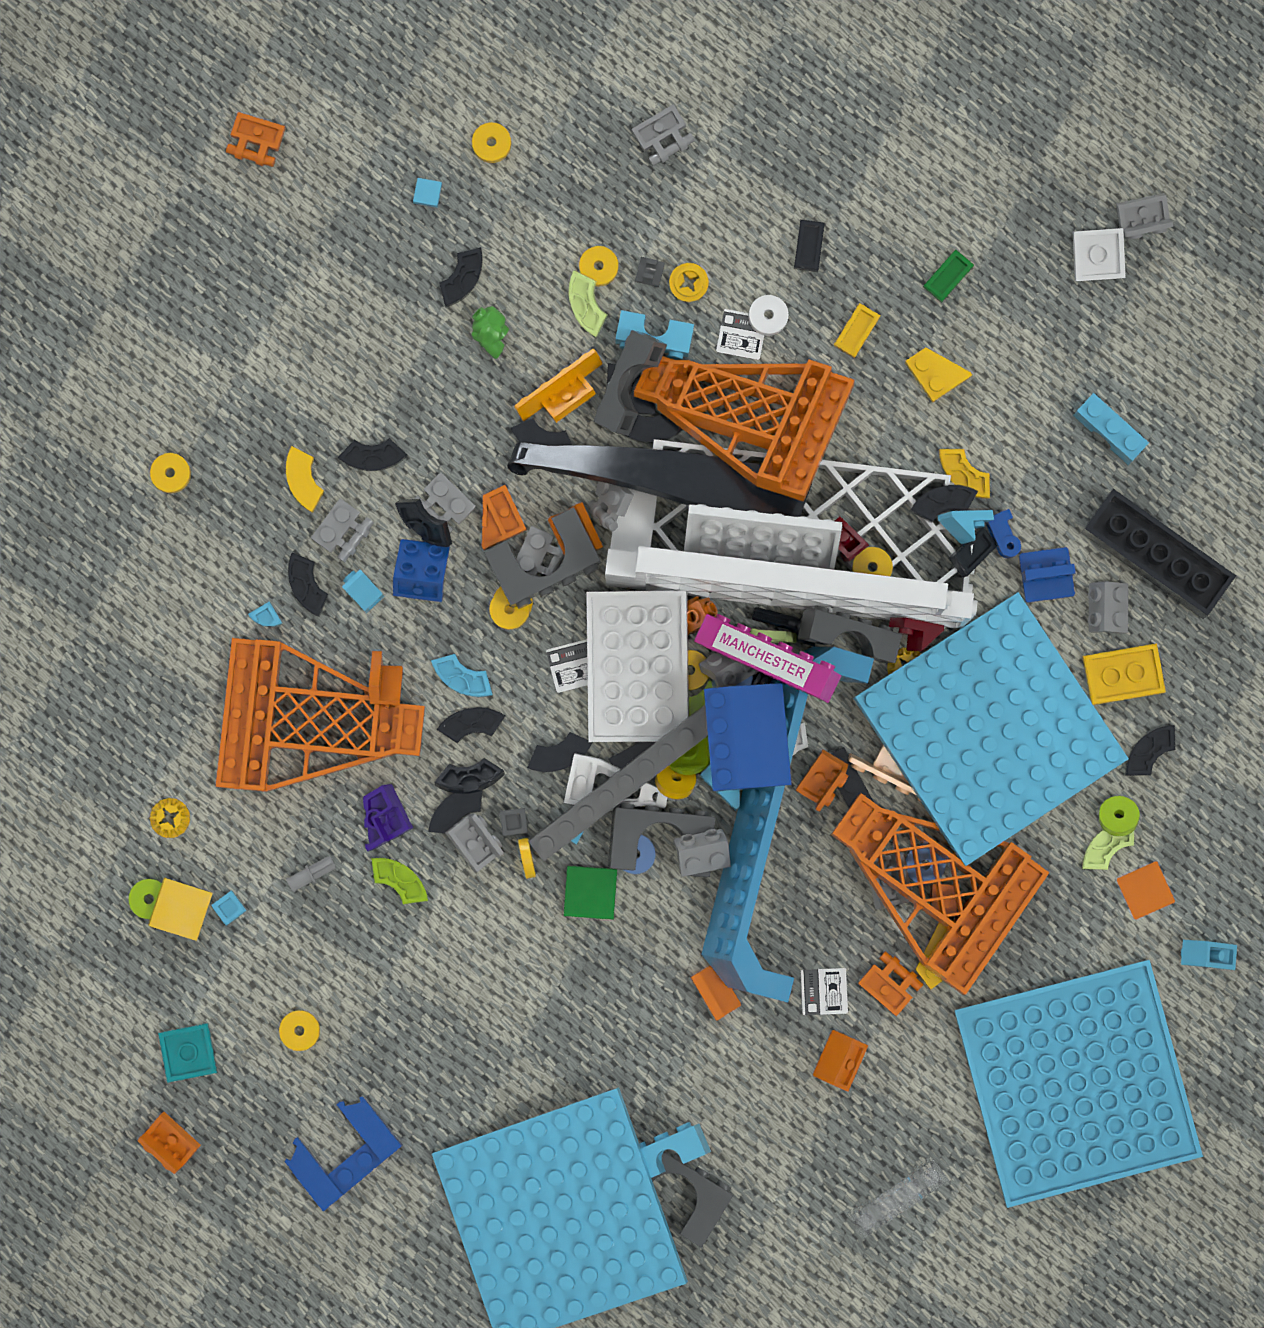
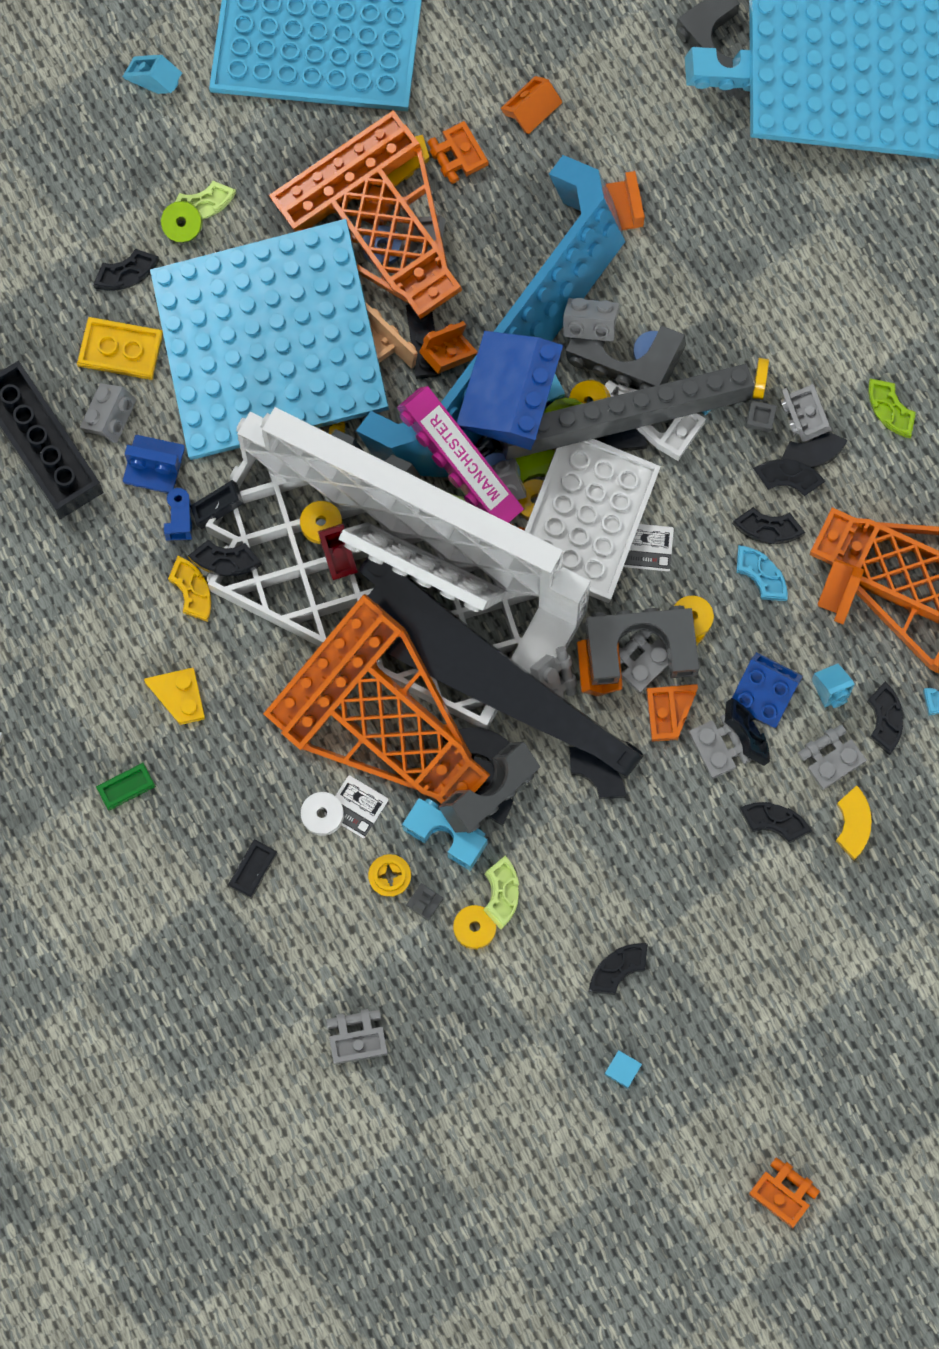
camera: 160 degrees left, 10 degrees down
dark purple slope [363,784,413,852] -> none
bright green head [471,306,509,359] -> none
yellow piece [472,122,511,163] -> none
light orange bracket [514,349,603,423] -> none
black tile [527,732,593,772] -> none
green tile [564,866,617,920] -> none
sticker [801,968,848,1015] -> none
yellow tile [834,303,881,358] -> none
medium azure slope [938,510,994,544] -> none
medium azure arch [1073,393,1149,465] -> none
orange sticker [1117,861,1175,920] -> none

